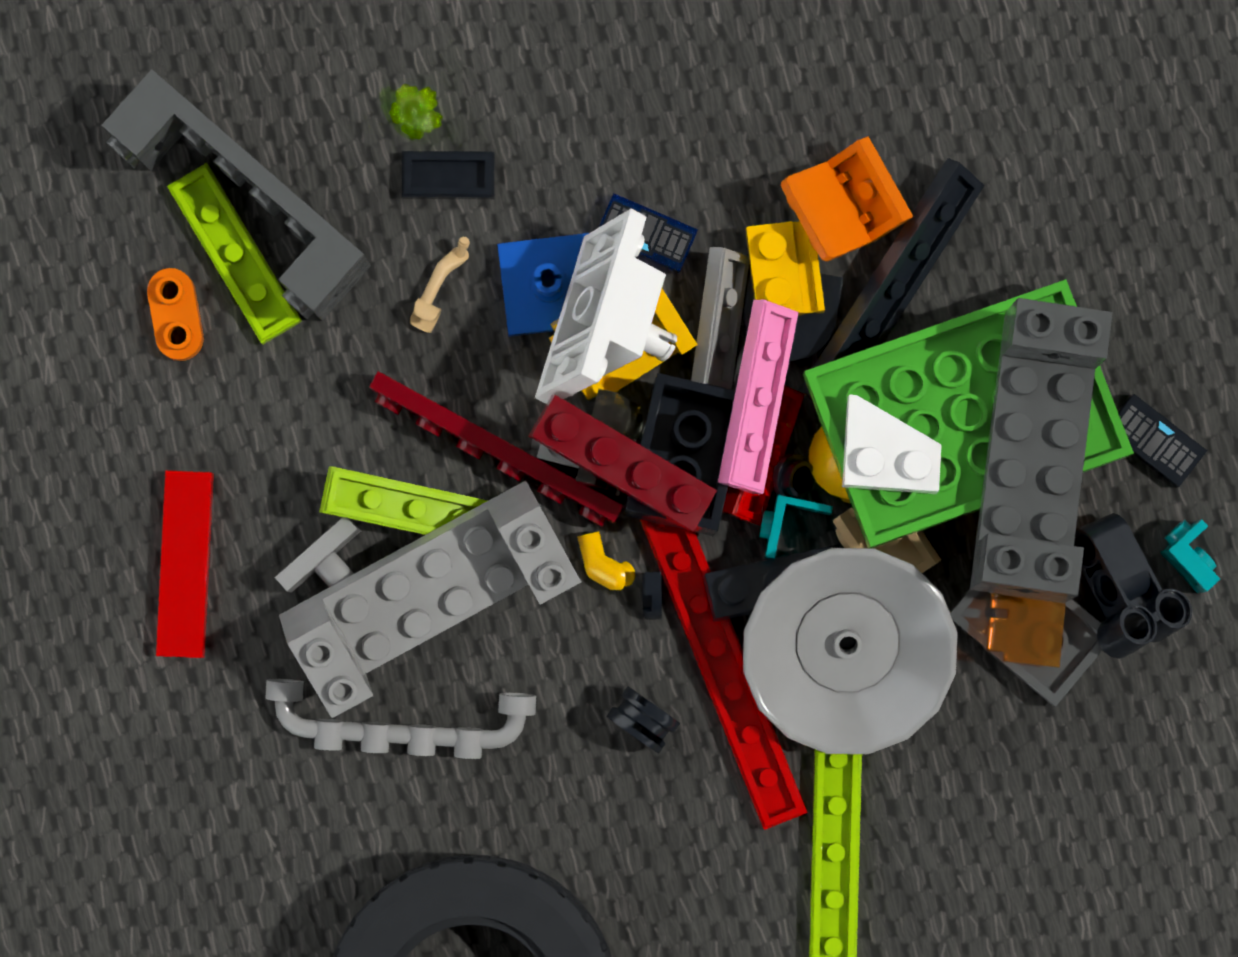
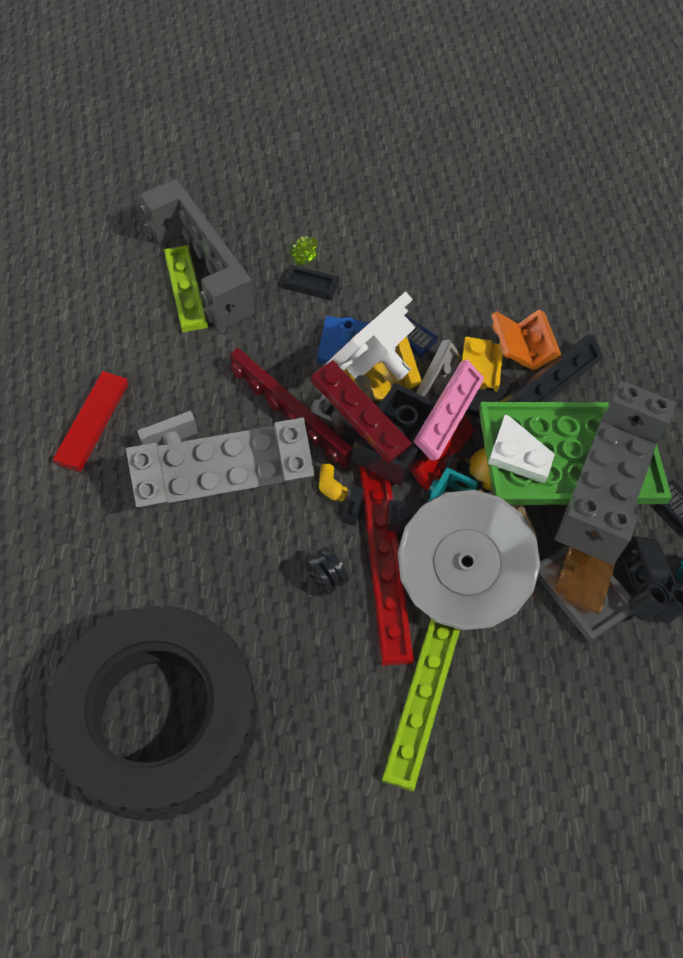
camera: 15 degrees right, 25 degrees down
orange plate [147,268,204,361] -> none
light grey bar [265,679,536,759] -> none
lime tile [319,466,488,535] -> none
tan piece [410,237,470,333] -> none

